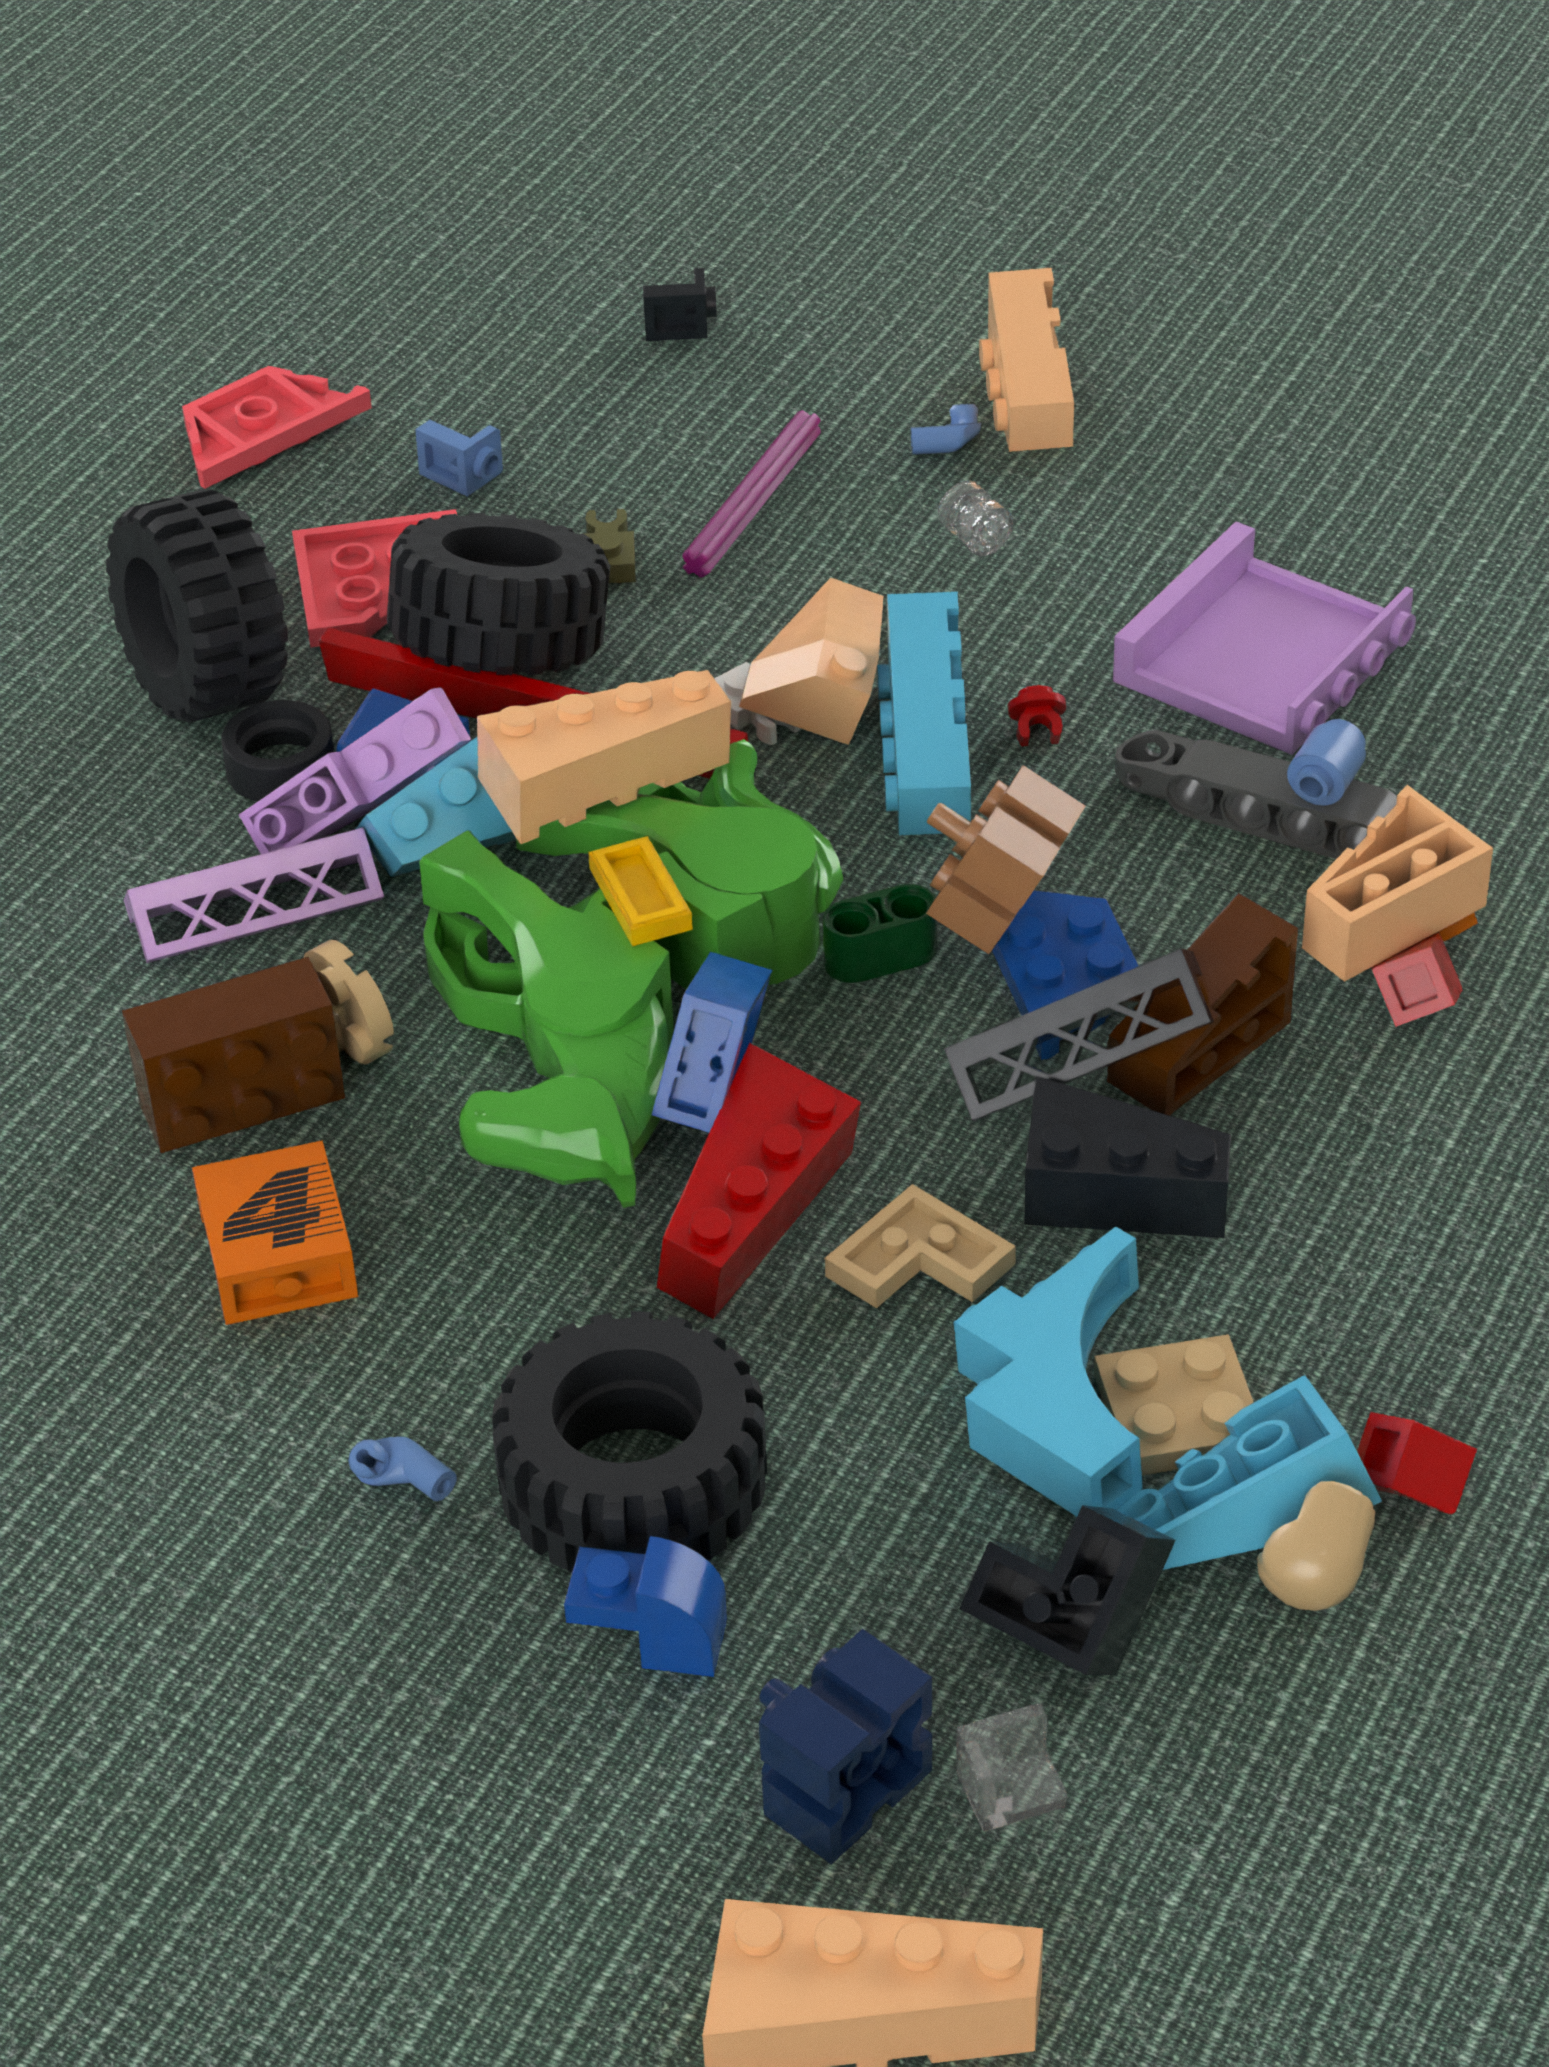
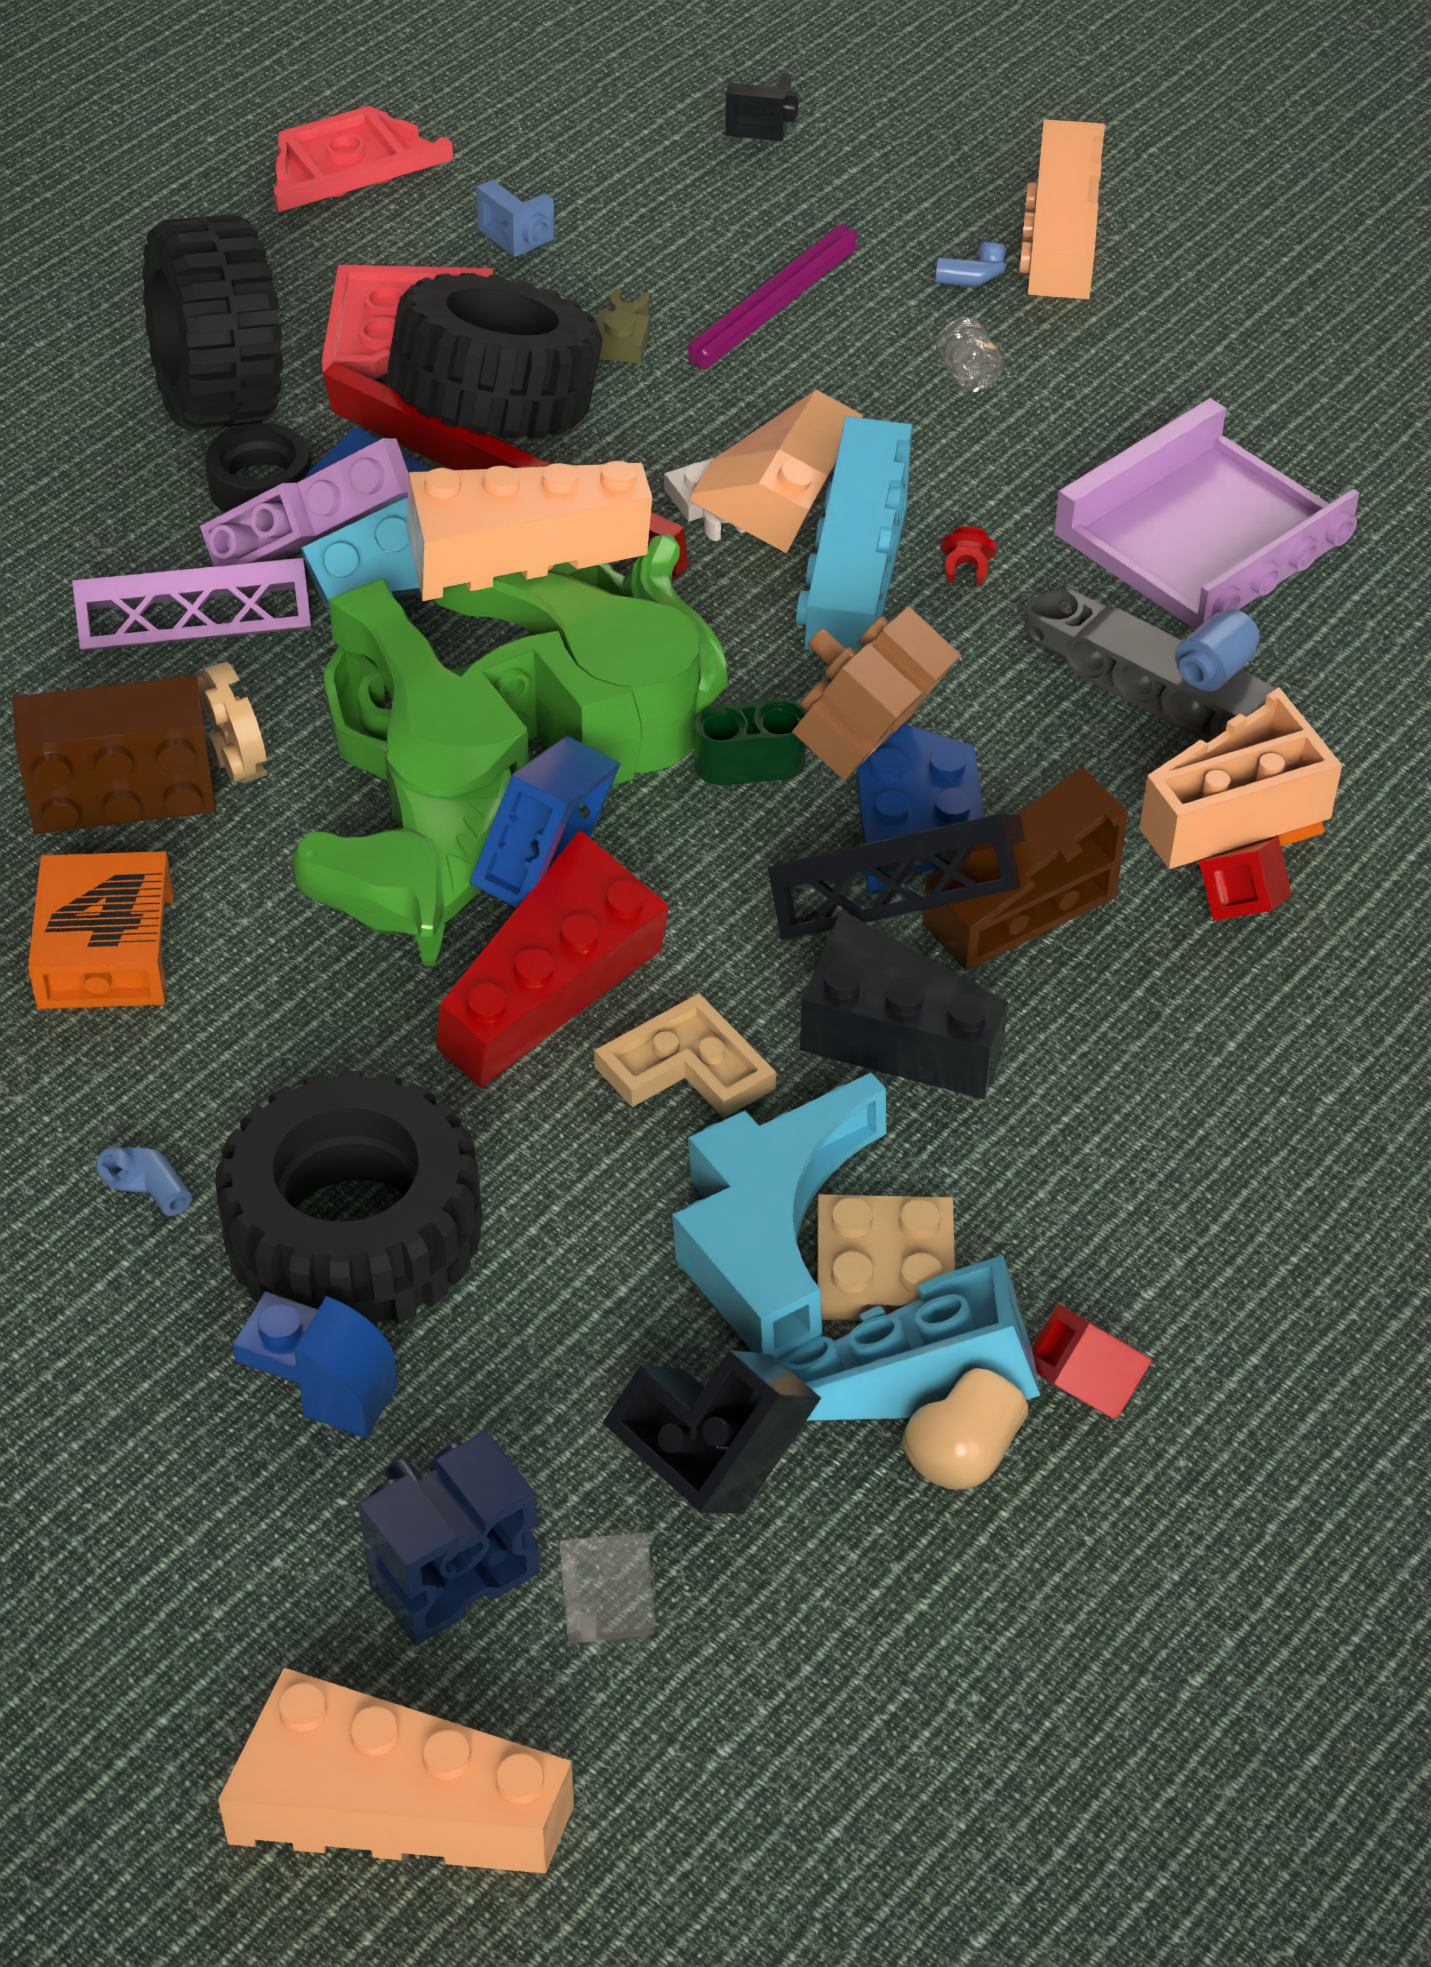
camera: 10 degrees right, 5 degrees up
yellow tile [588,836,693,946] -> none

